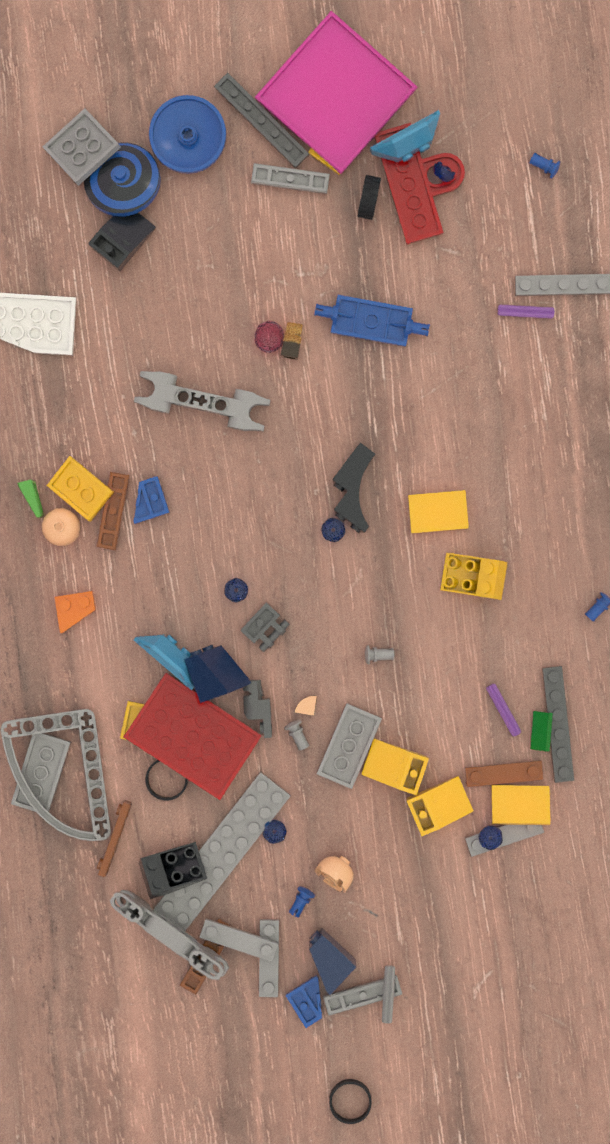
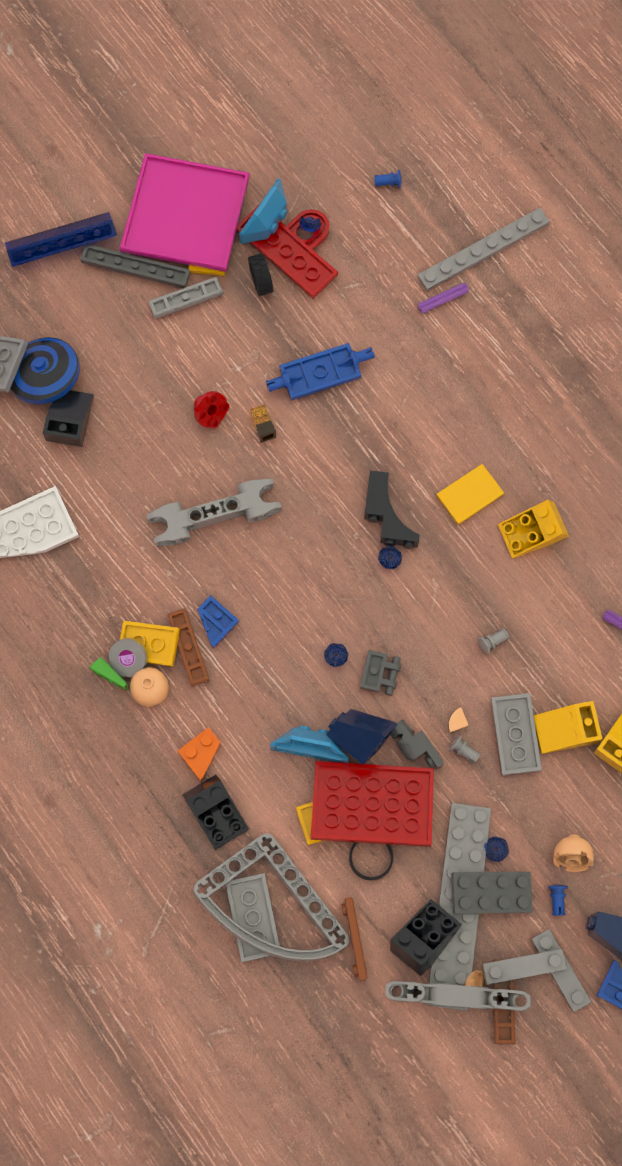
camera: 30 degrees left, 15 degrees down
blue dish [149,95,226,174] -> none
clear pink hair [254,321,284,353] -> none
none -> clear blue brick [5,212,117,267]
none -> light grey tile [109,638,147,677]
none -> black slope [182,774,249,850]
none -> red plate [194,391,230,428]
none -> dark grey plate [451,872,533,914]
none -> light nougat tile [465,970,485,987]

